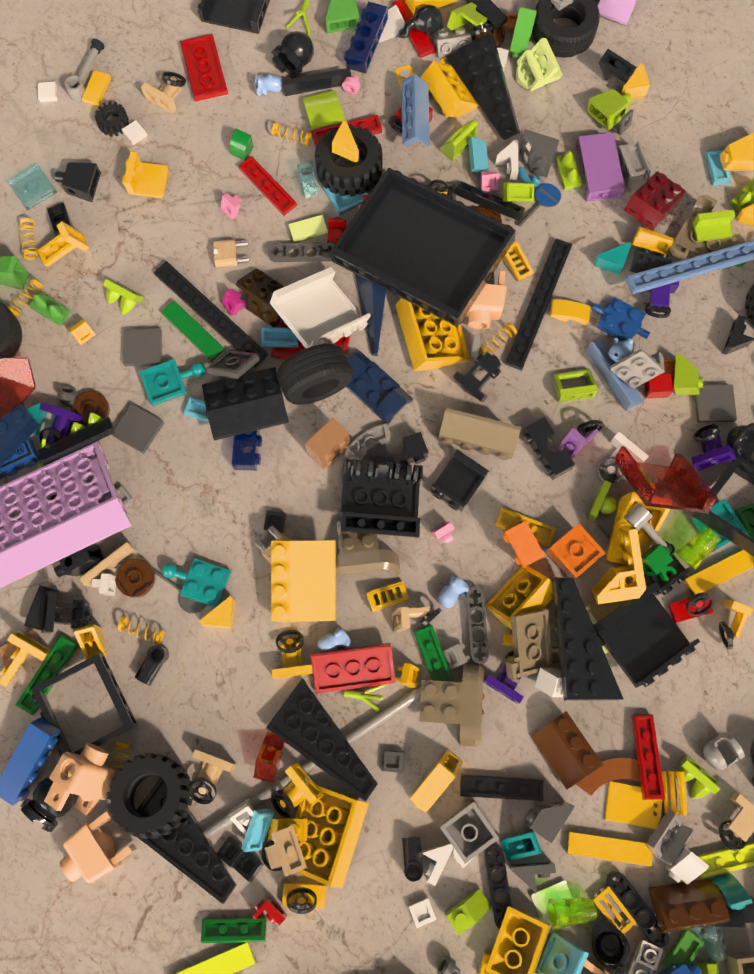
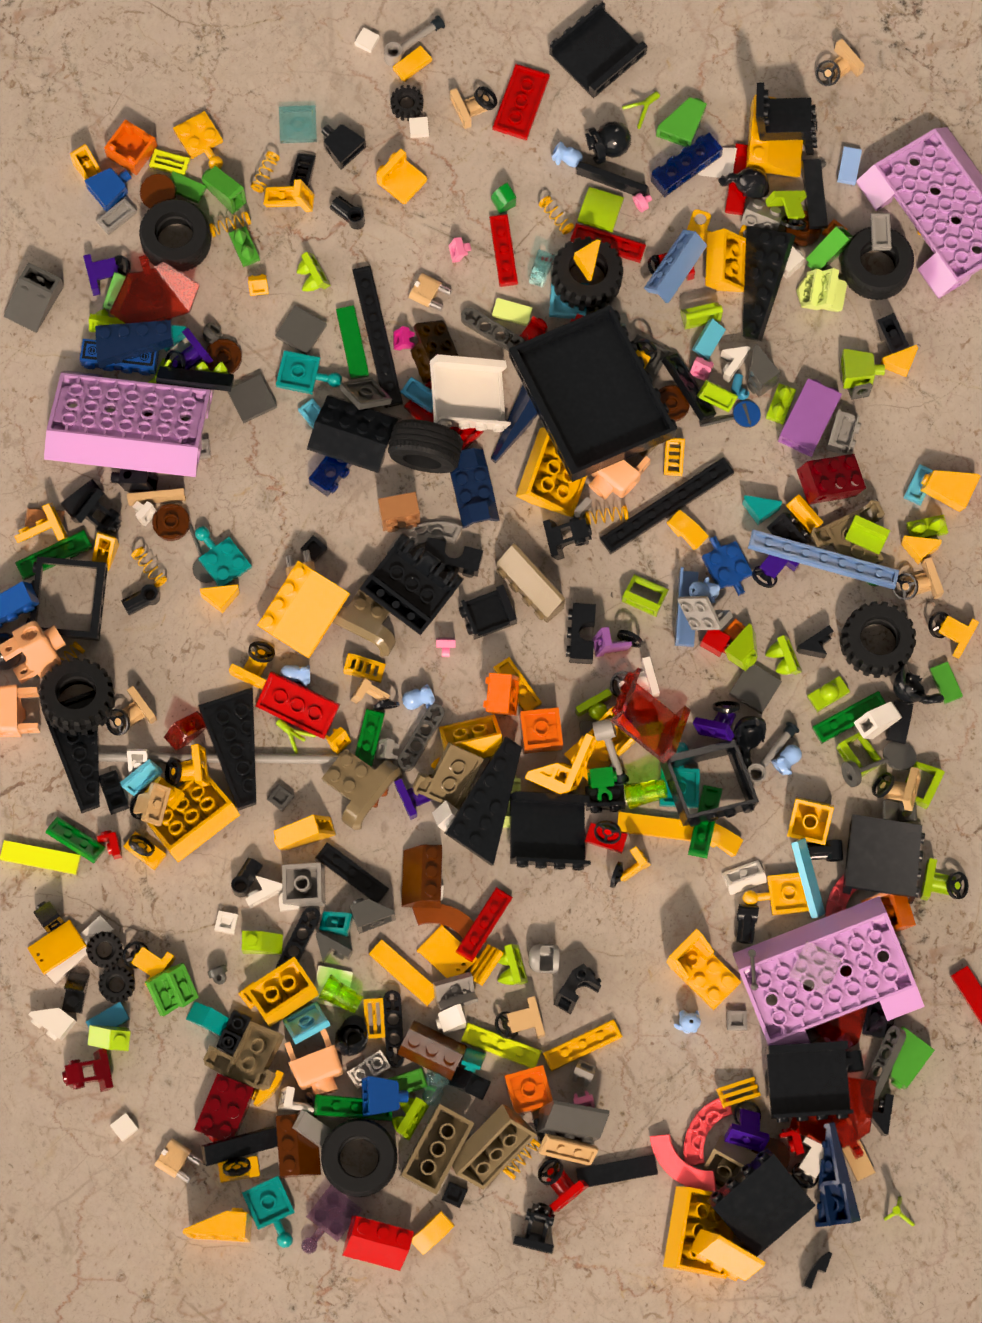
camera: 30 degrees right, 0 degrees up
none -> black piece [330,196,365,230]
none -> lime tile [765,635,802,675]

